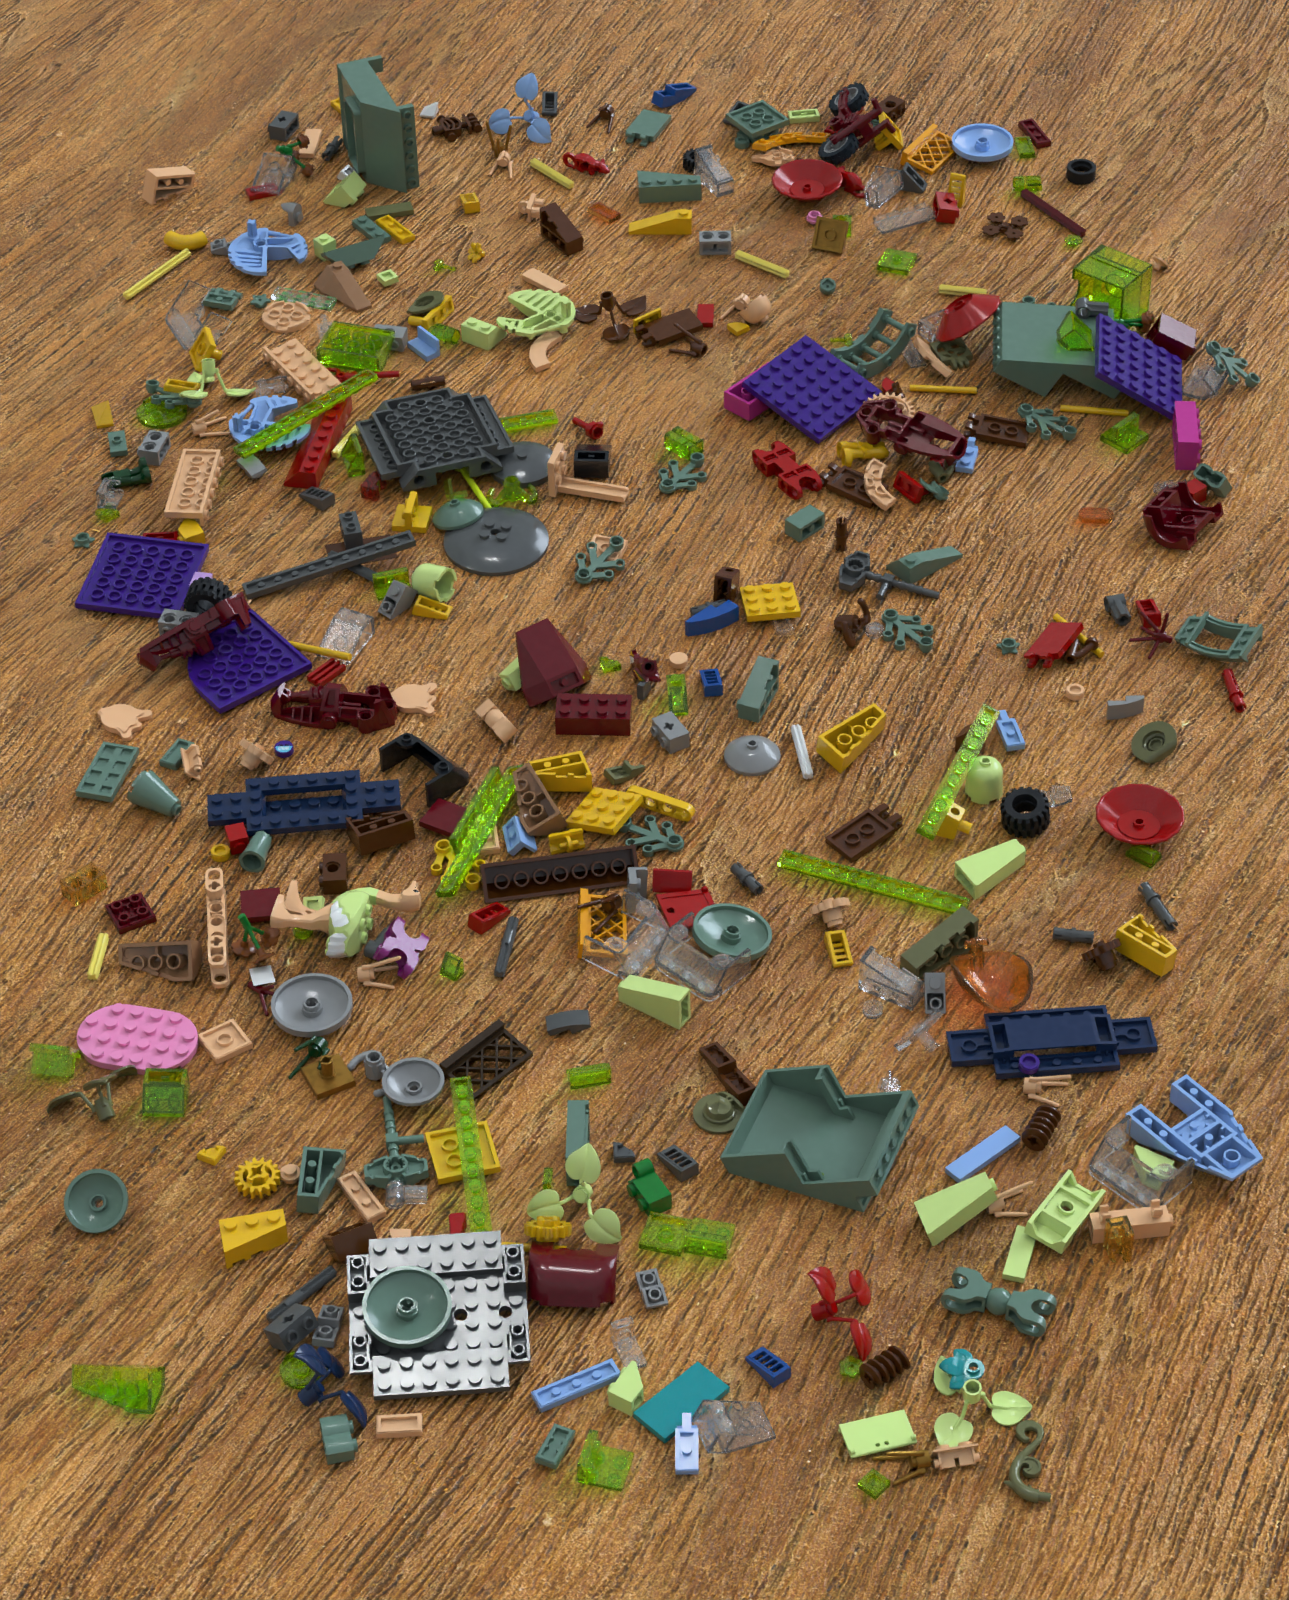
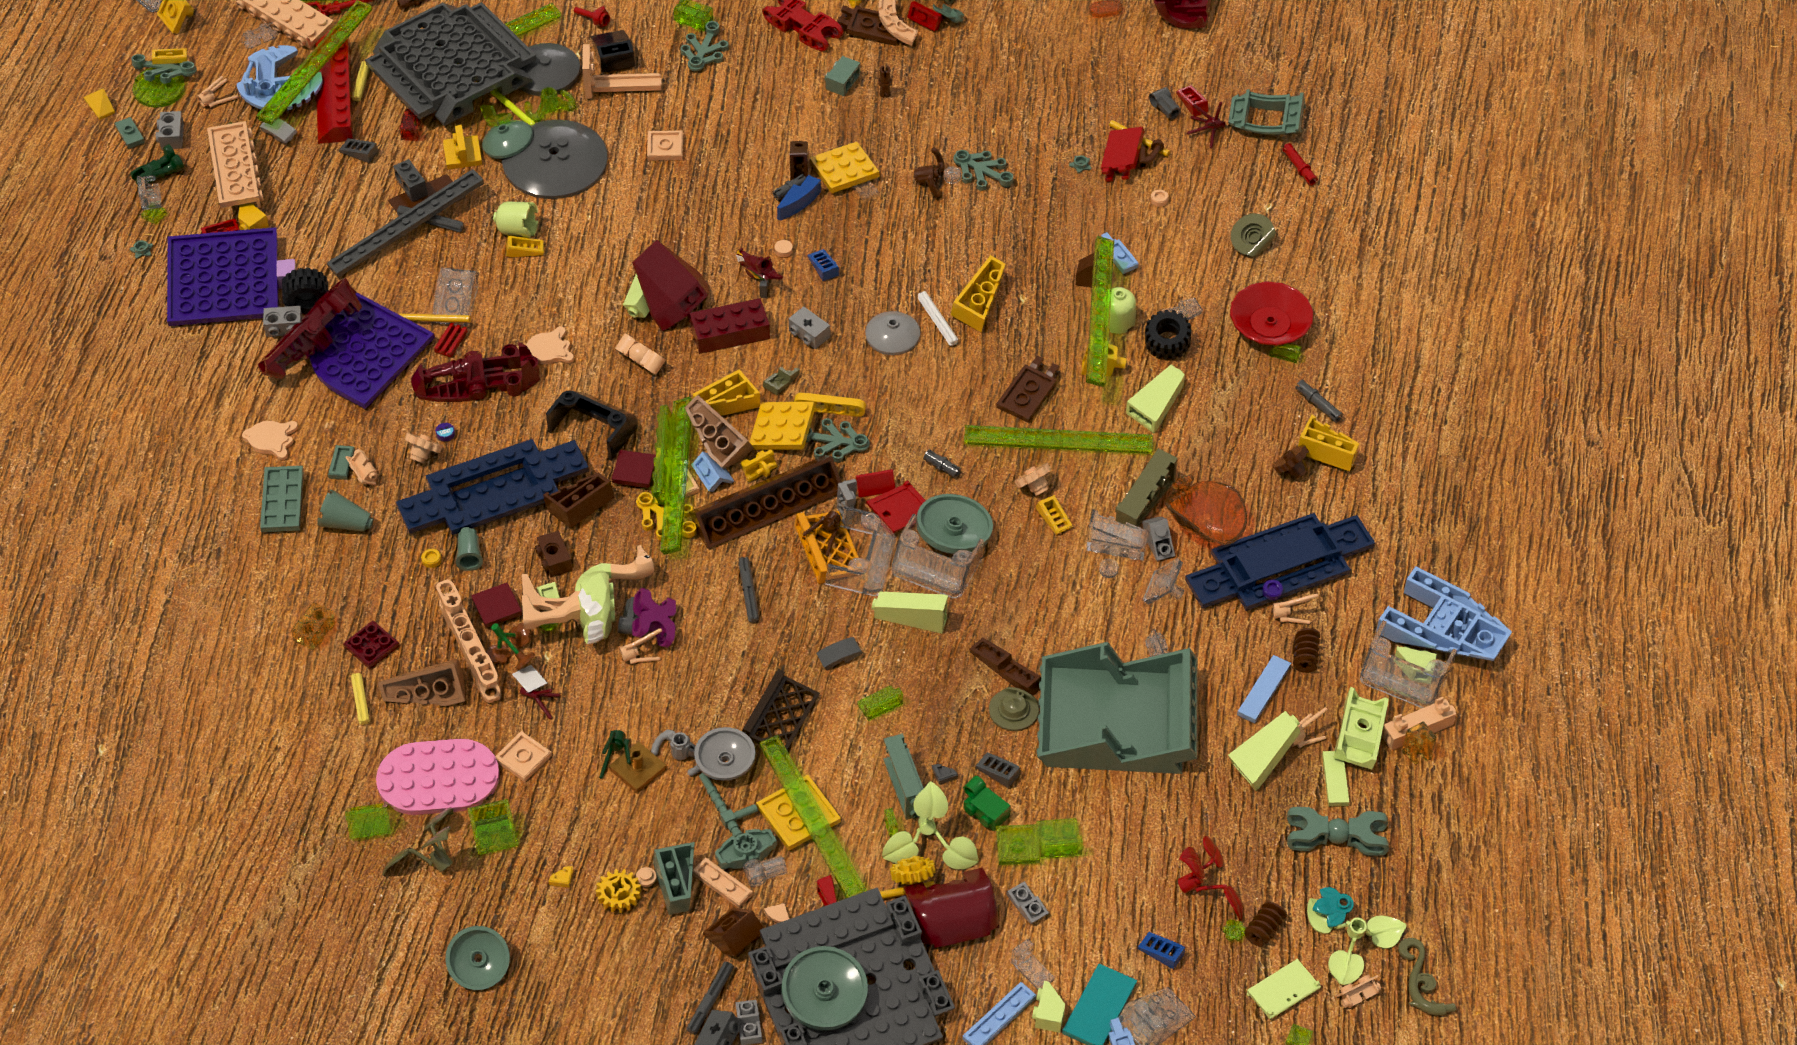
camera: 20 degrees left, 10 degrees up
yellowish green plant [179,358,256,399] -> none
yellow wedge [219,1209,288,1269] -> none
red brick [224,822,249,855] -> none
light grey dish [271,973,353,1038] -> none
clear neon green tile [341,433,365,477] -> none
clear neon green panel [372,567,411,600] -> none
light grey slope [378,579,418,619] -> none
clear neon green slope [440,951,464,981] -> none
red slope [468,902,511,935] -> none
sand green plant [575,535,625,584] -> none
clear neon green tile [599,657,621,673] -> none
clear neon green slope [666,674,688,716] -> none
sand green wedge [736,656,779,723] -> none
dark grey bar [838,550,940,600] -> none
pearl gold plant [872,1449,931,1486] -> none
sand green wedge [886,546,963,584] -> none
dark grey pin [1052,927,1094,944] -> none
light grey slope [1106,695,1144,720] -> none

